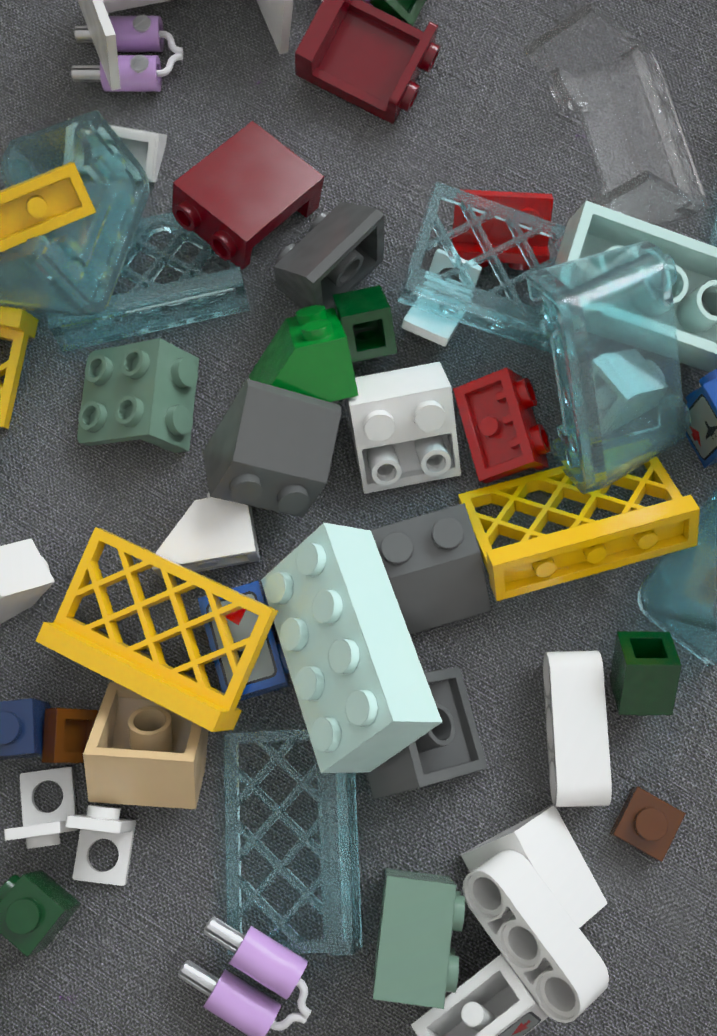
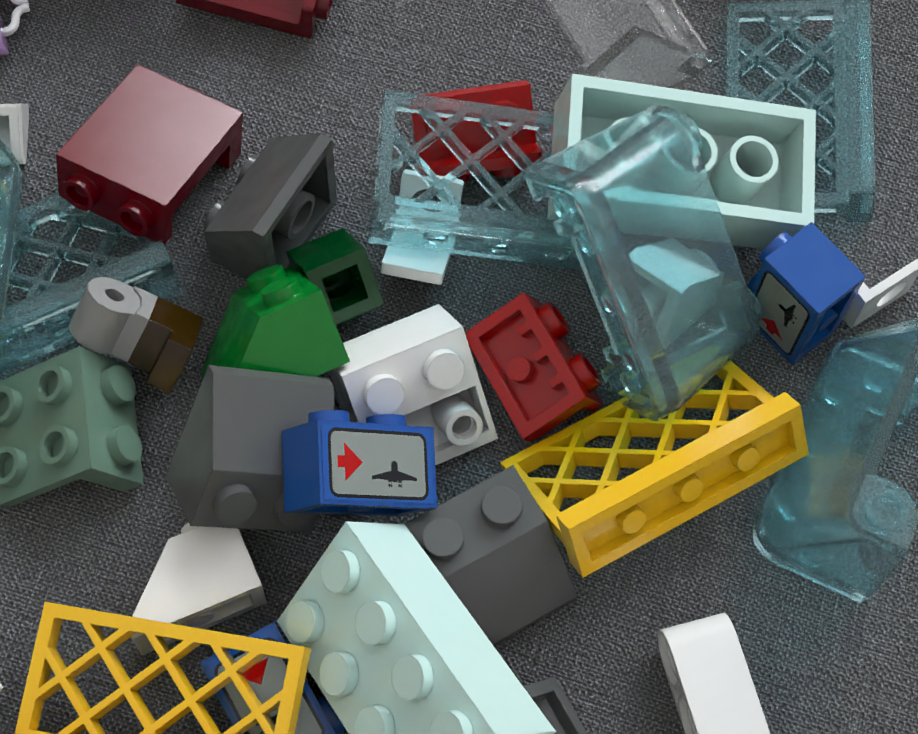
camera: 20 degrees left, 10 degrees down
dark green brick [610,631,682,716] -> none
none -> leg [69,277,204,394]
none -> brick [282,410,437,517]

